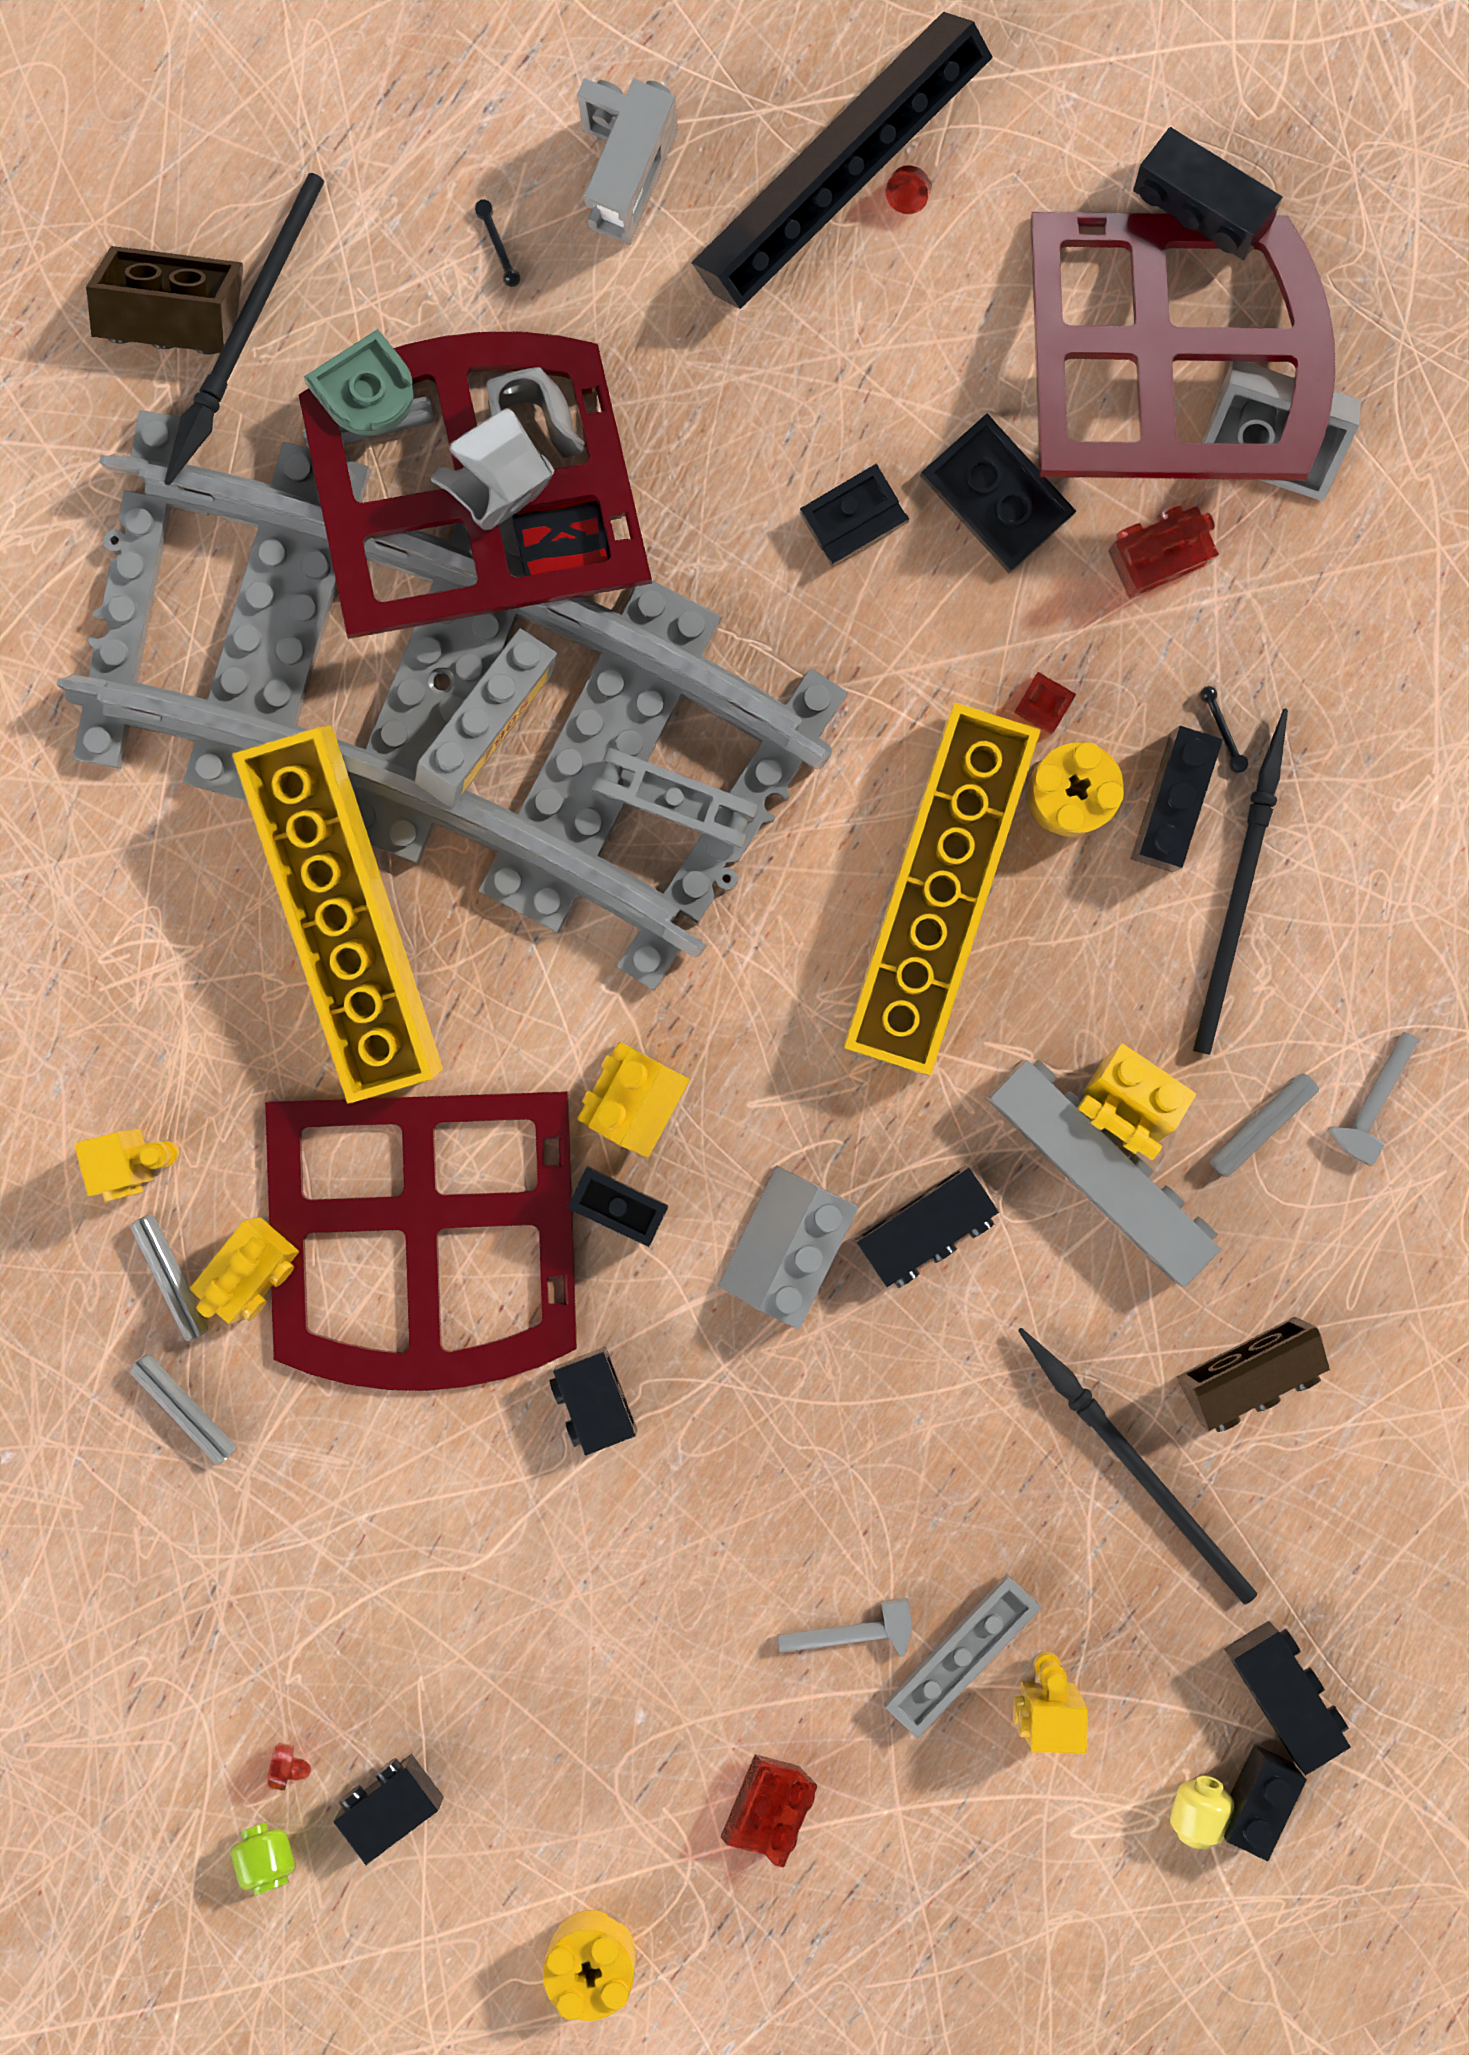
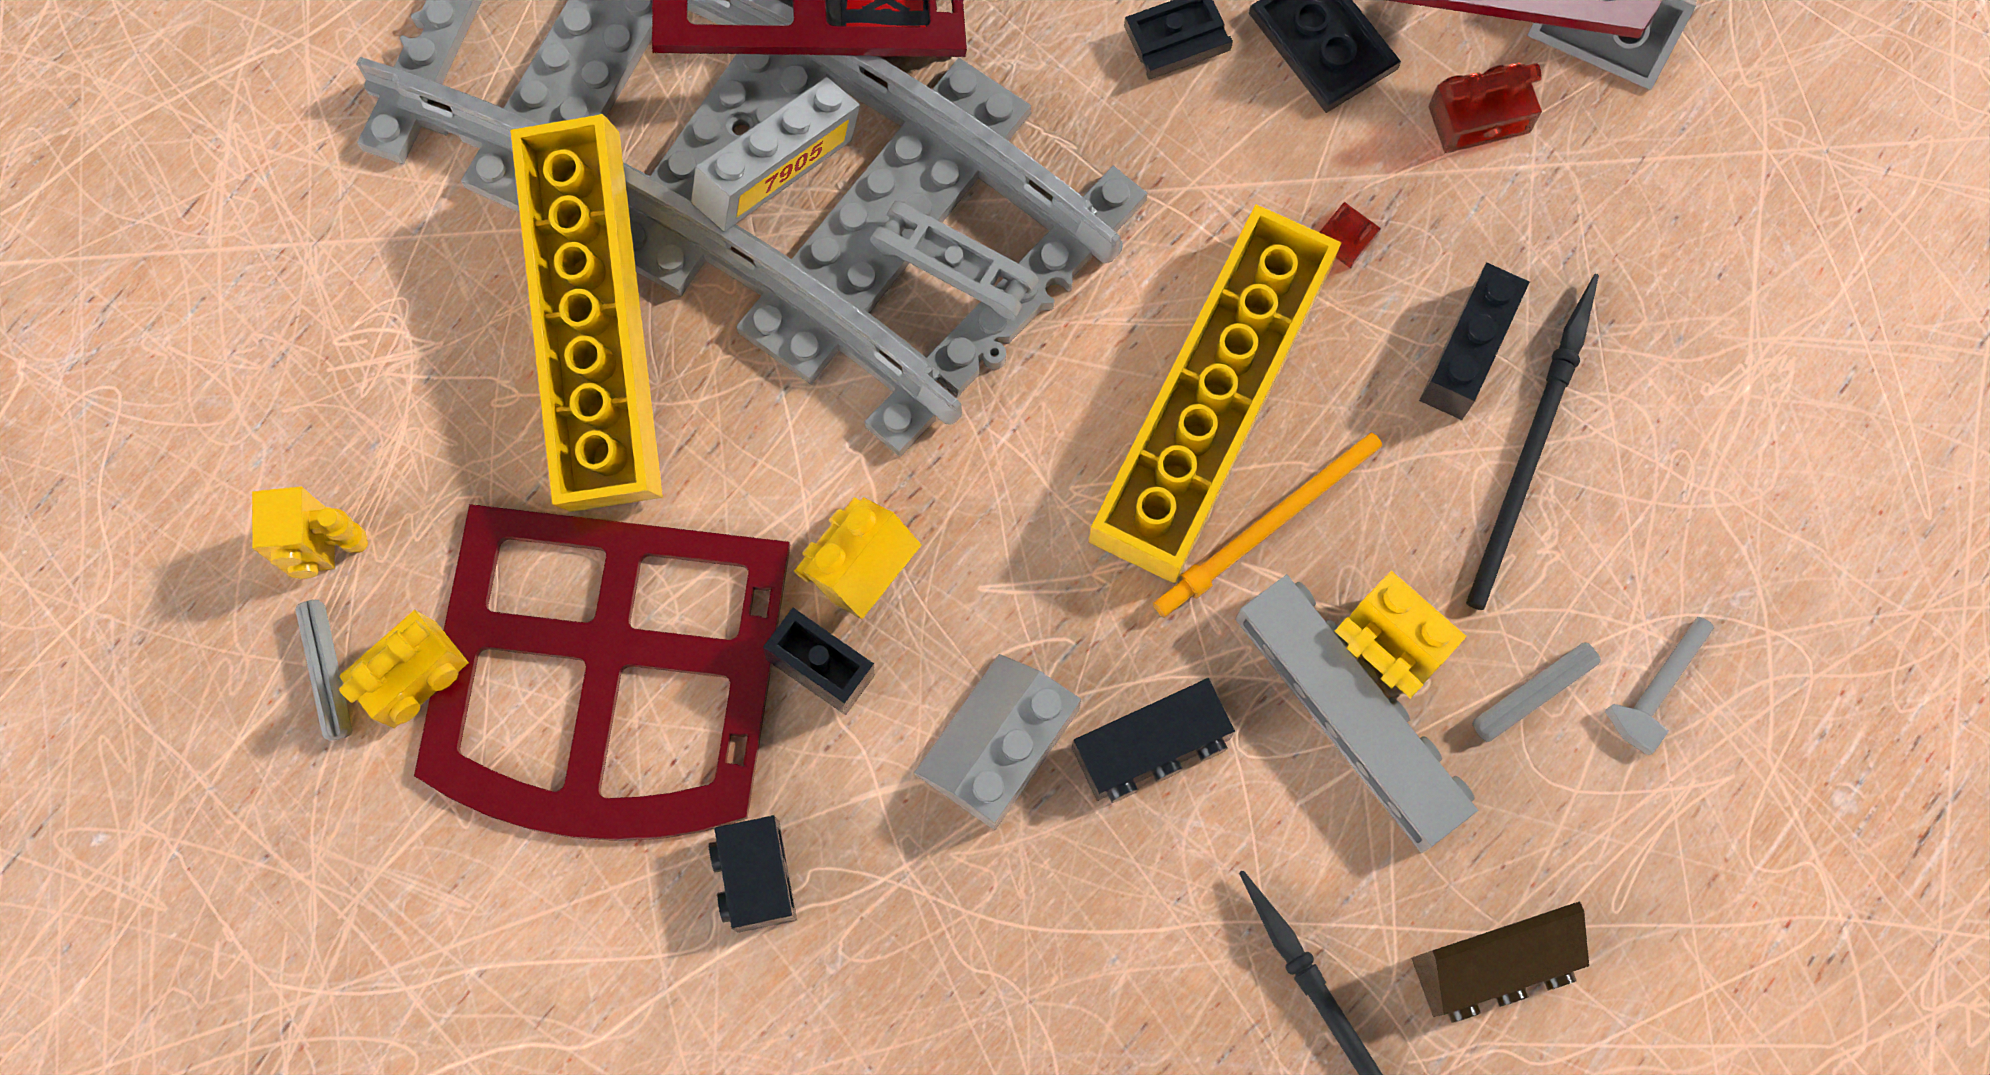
camera: 10 degrees right, 15 degrees down
light grey axle [130,1355,236,1464] -> none
yellow brick [1027,742,1124,837] -> none
black hinge [1200,686,1249,773] -> none
none -> light orange bar [1153,432,1382,618]

